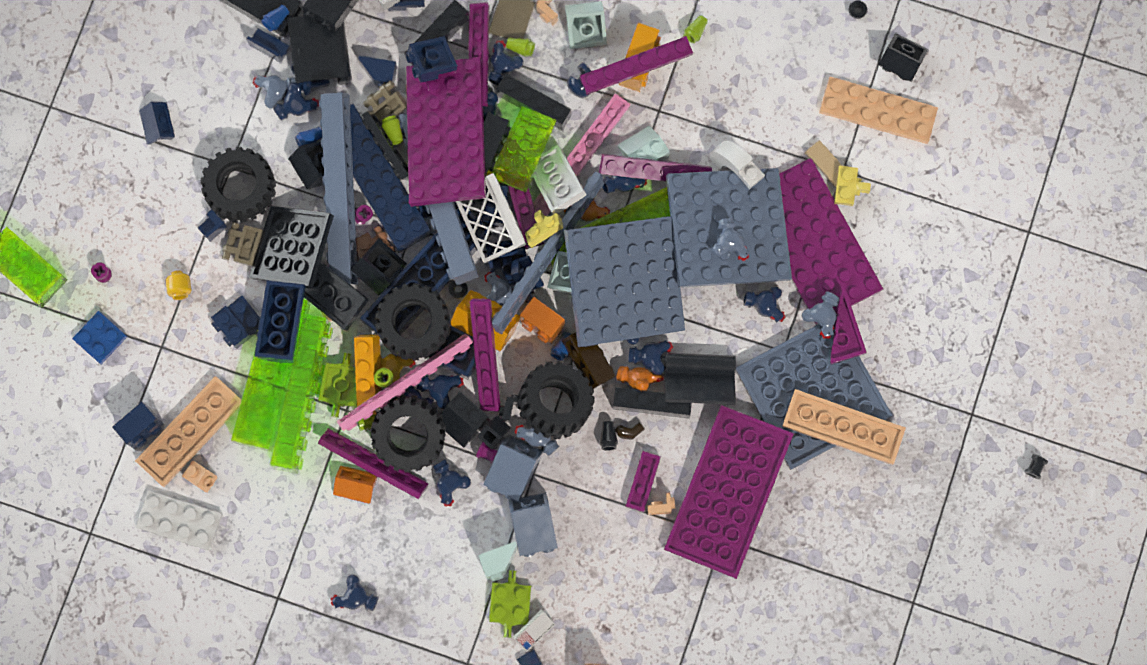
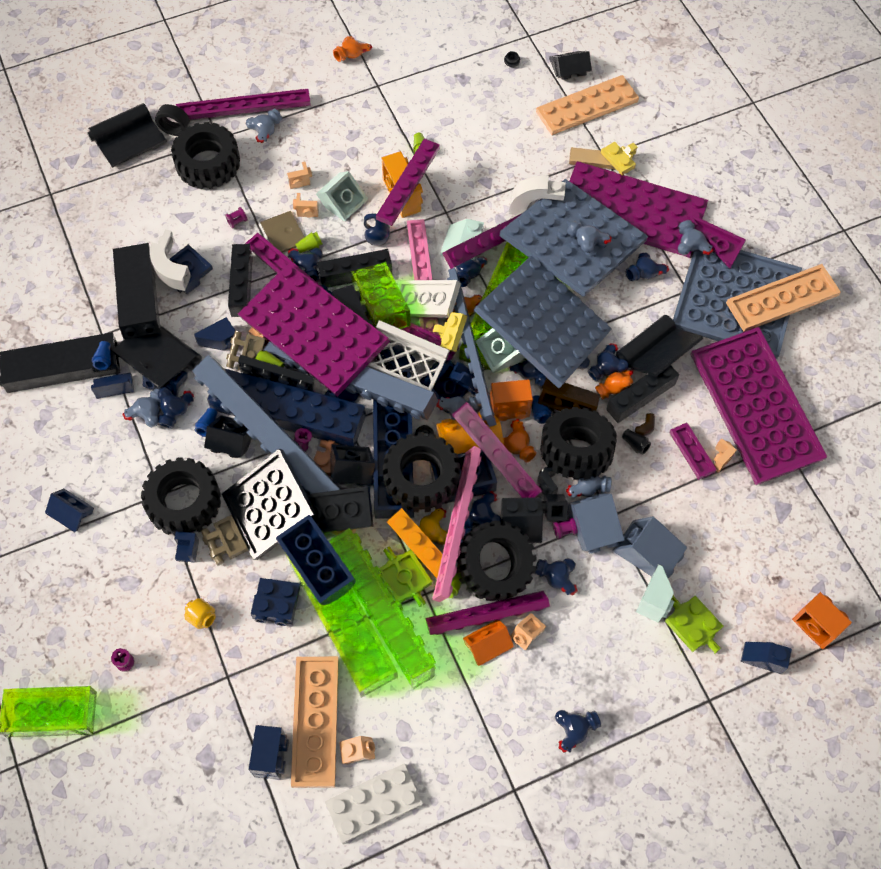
camera: 45 degrees left, 15 degrees down
blue plate [72,311,127,365] -> none
lime cone [374,368,393,387] -> none
dark blue plate [406,36,457,83] -> none
white tile [513,610,555,652] -> none
none -> orange animal [503,419,537,463]
none -> light nougat bracket [510,613,546,650]

